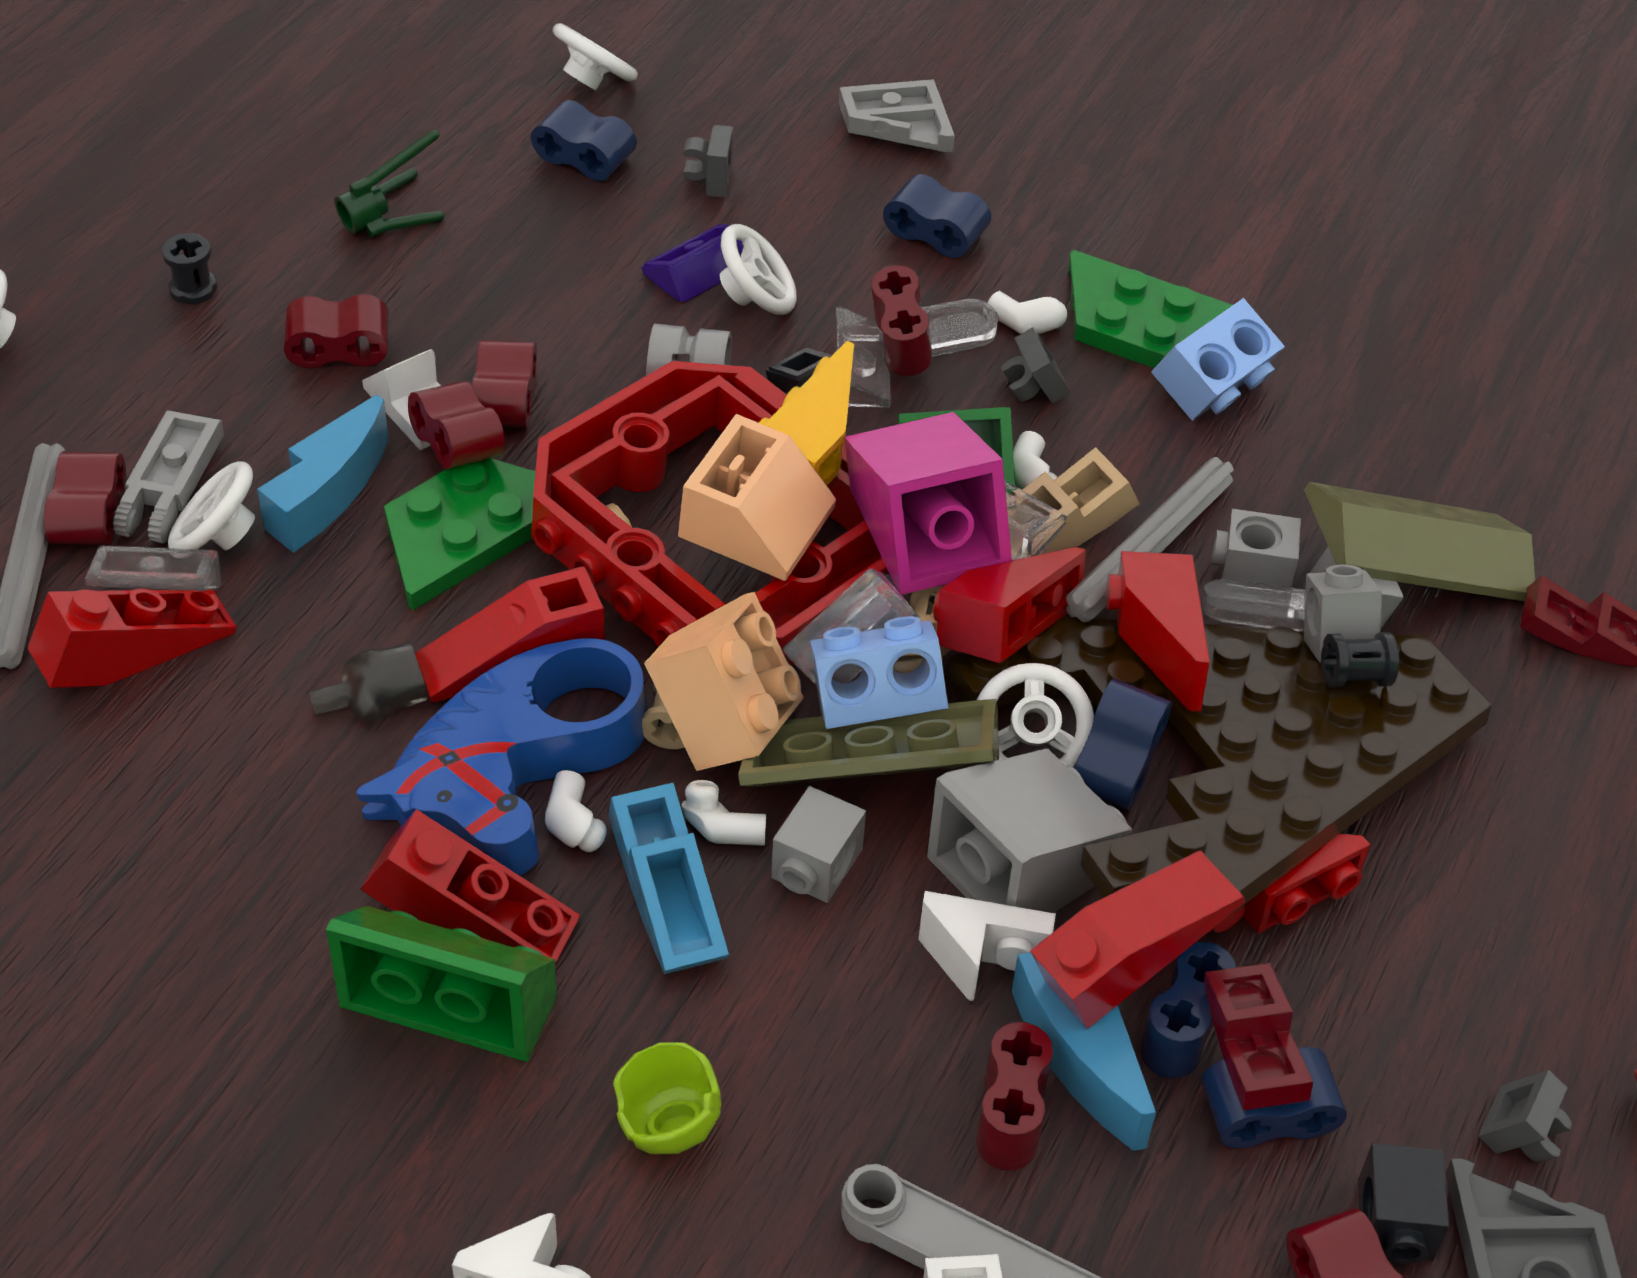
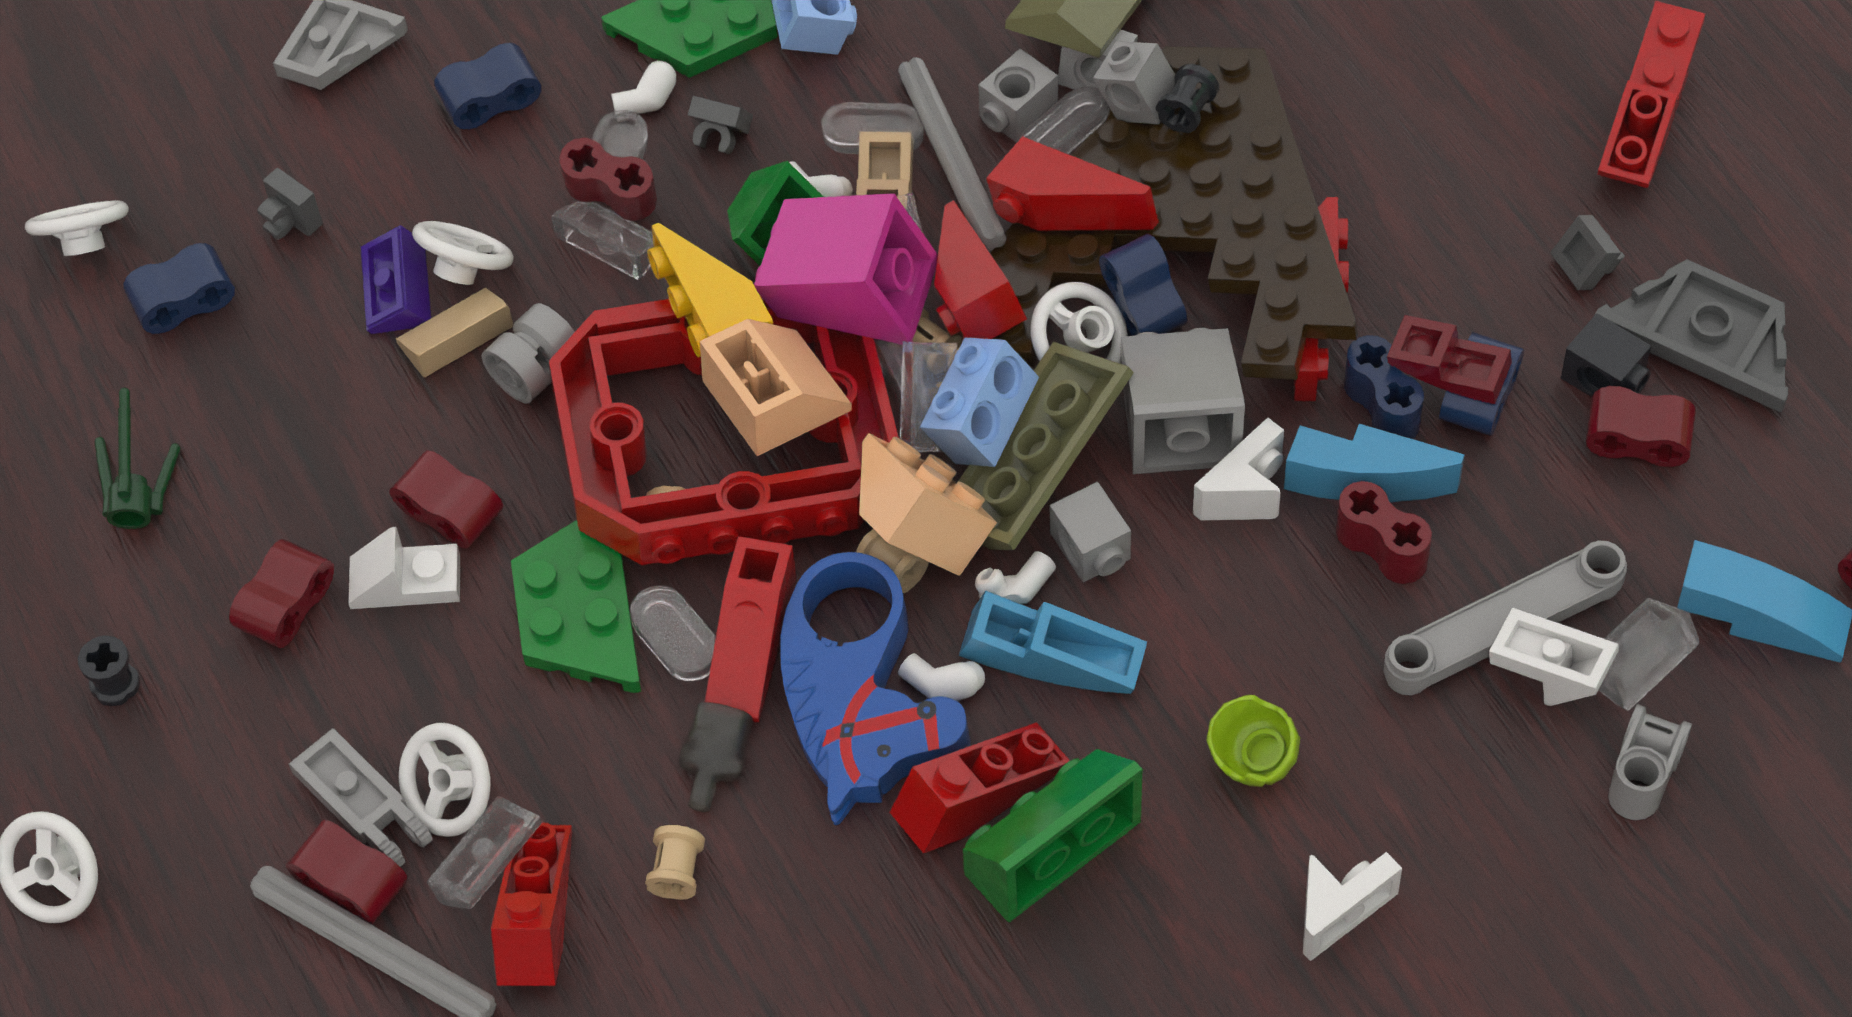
camera: 50 degrees left, 10 degrees up
dark azure slope [257,394,389,553] -> none
dark red axle [408,381,505,469] -> none
black slope [765,347,832,394] -> none
red slope [1030,851,1245,1030] -> none
none -> tan slope [396,287,513,378]
none -> clear tile [630,585,716,681]
none -> tan bush [645,825,705,900]
none -> clear tile [822,102,924,154]

